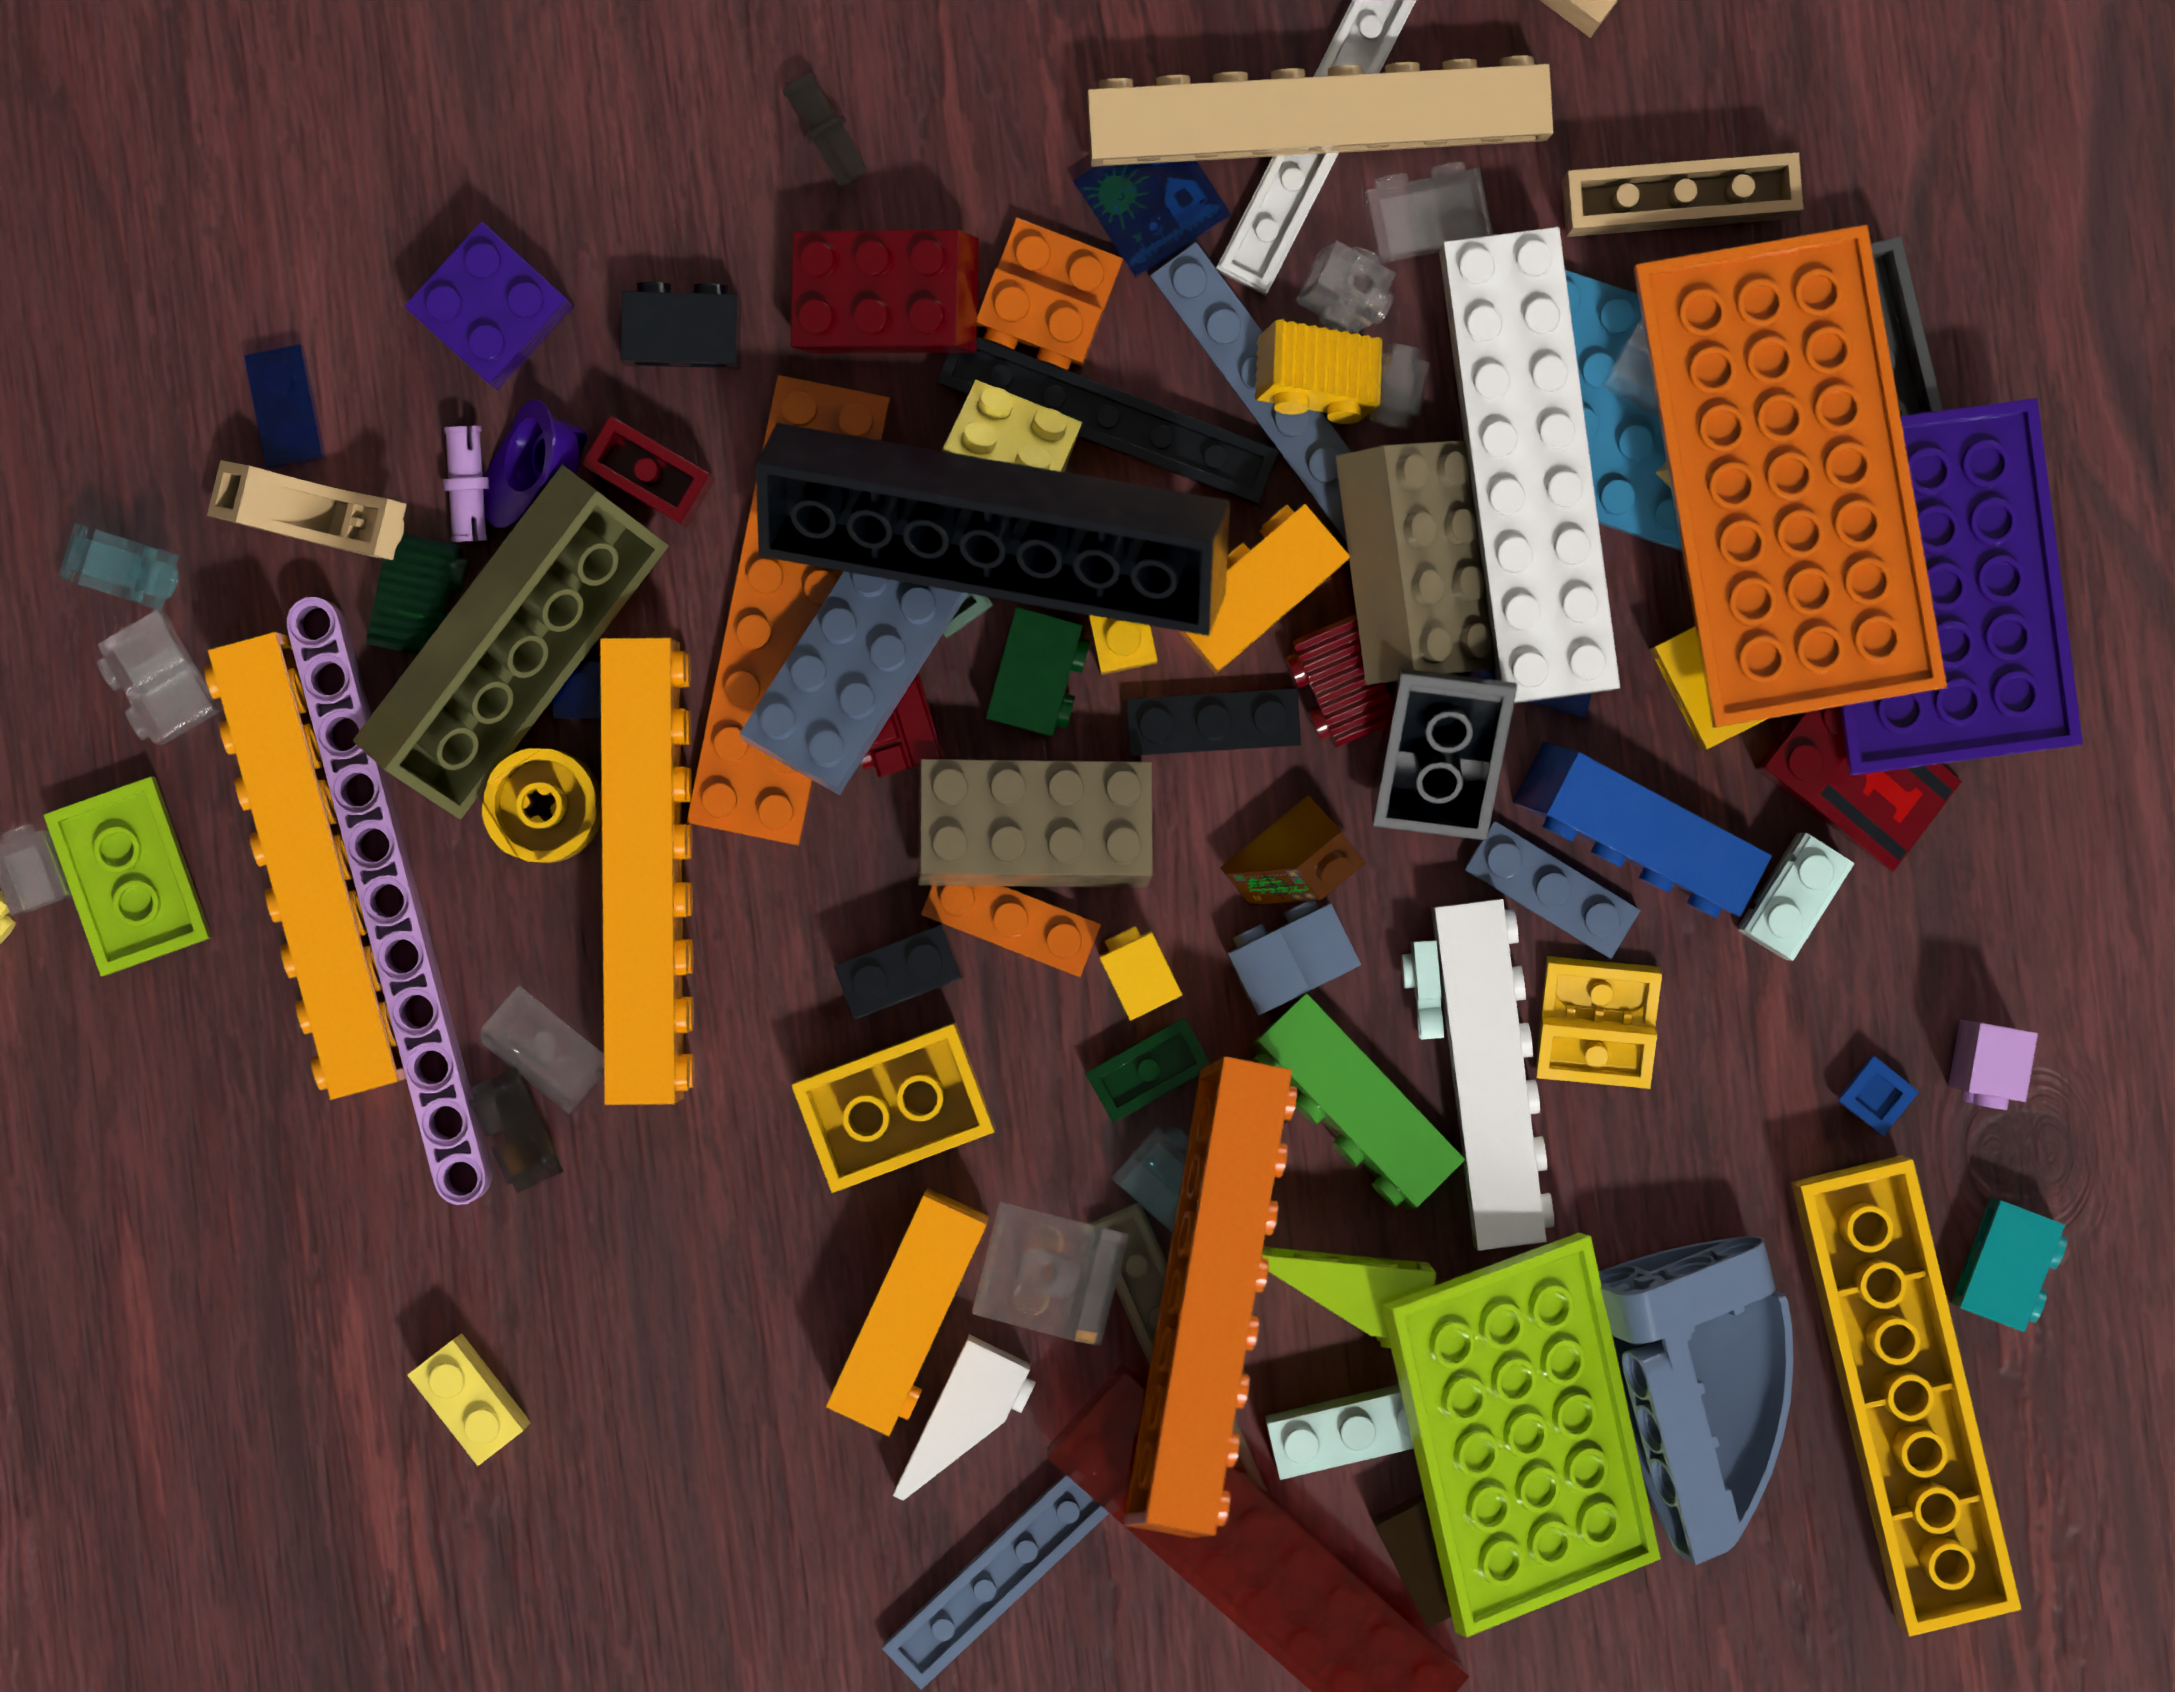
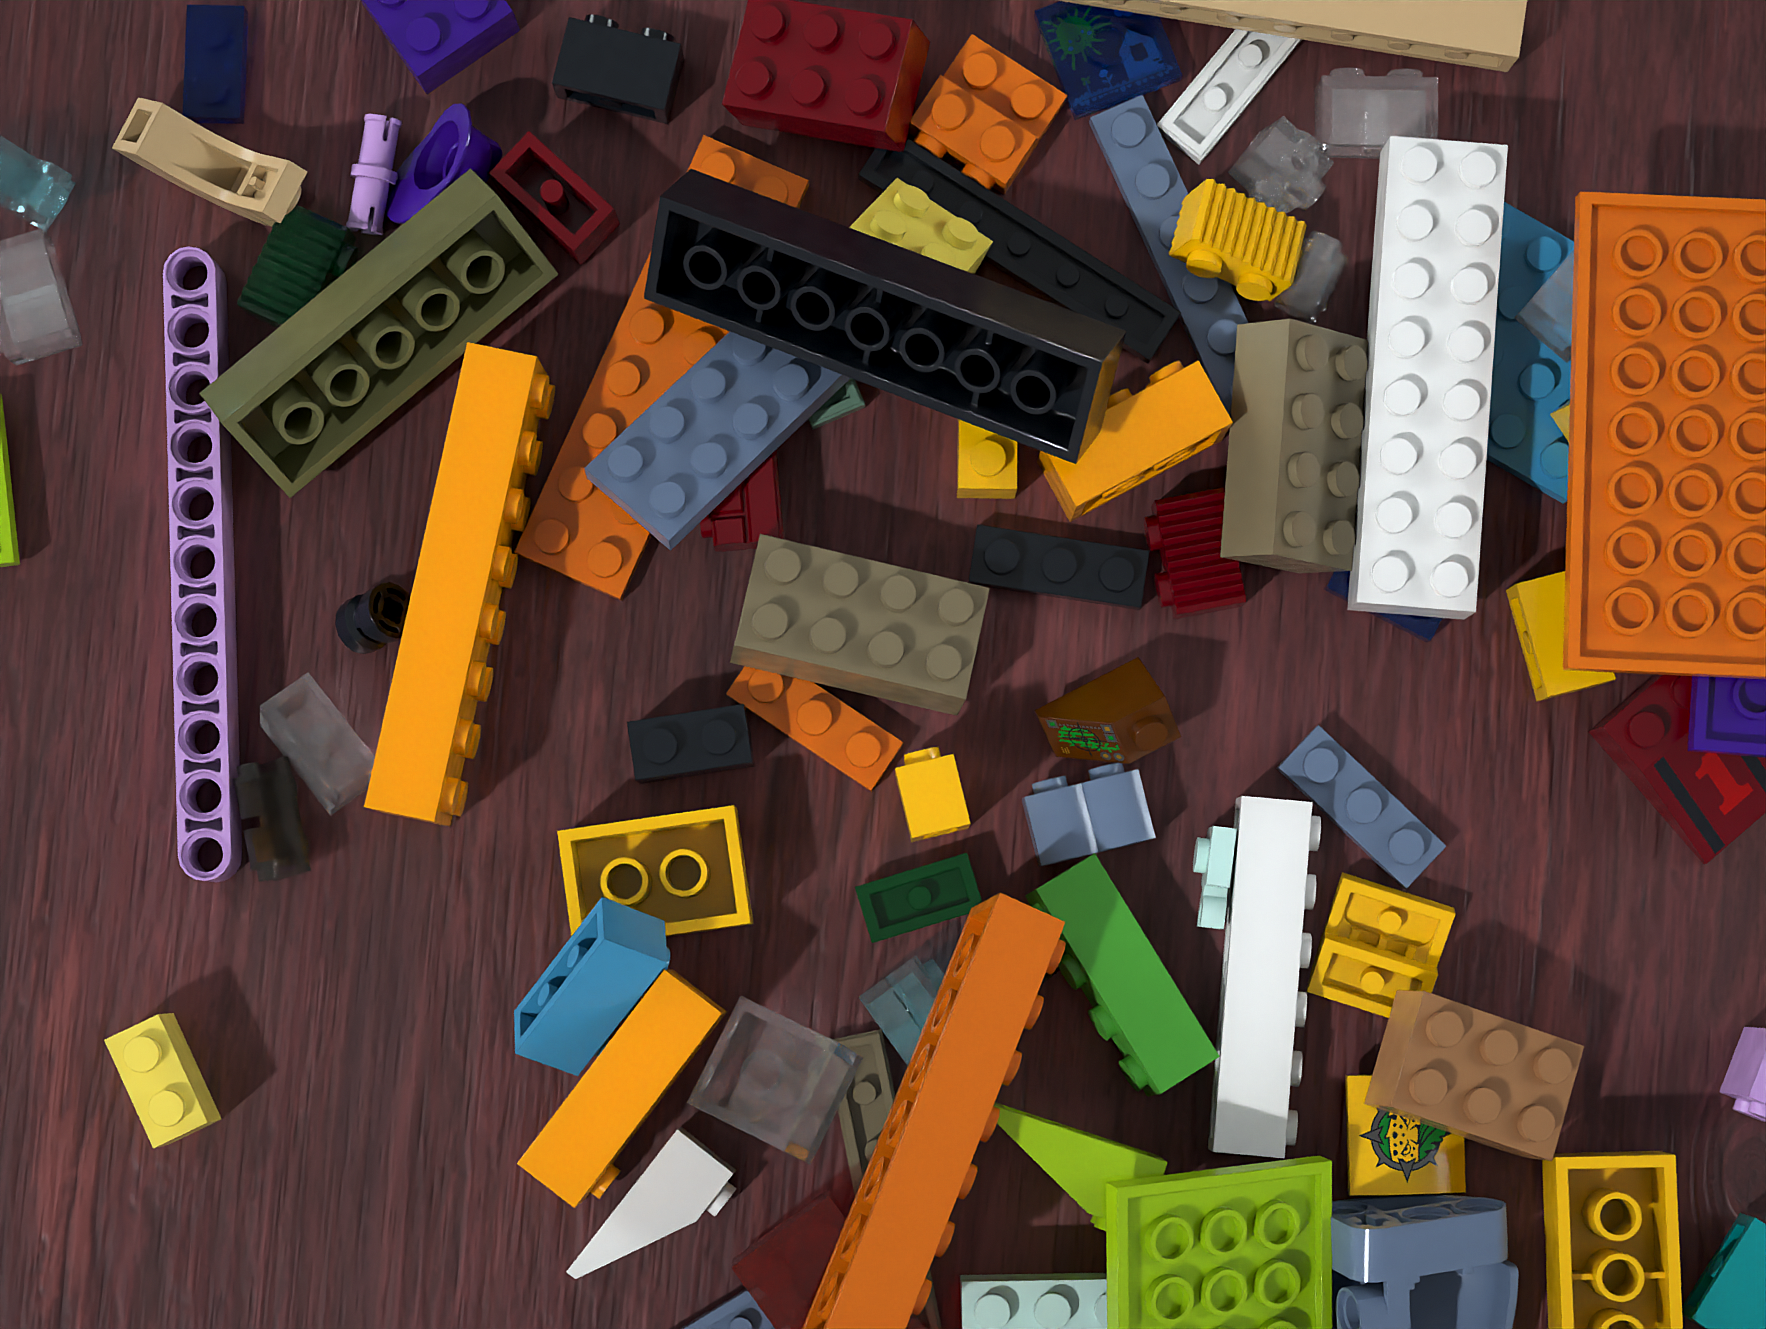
camera: 15 degrees right, 5 degrees down
light orange brick [204,632,406,1100] -> none
yellow brick [482,748,602,863] -> none
clear blue plate [553,661,601,719] -> none
dark green brick [986,607,1091,738] -> none
black slope [1371,668,1517,840] -> none
blue wedge [1513,742,1772,919] -> none
tan brick [1562,152,1804,237] -> none
light aqua brick [1737,833,1855,961] -> none
blue plate [1835,1055,1919,1137] -> none
none -> black wheel [335,582,411,654]
none -> dark azure brick [514,897,670,1076]
none -> yellow slope [1345,1075,1466,1196]
none -> medium nougat brick [1364,990,1584,1161]

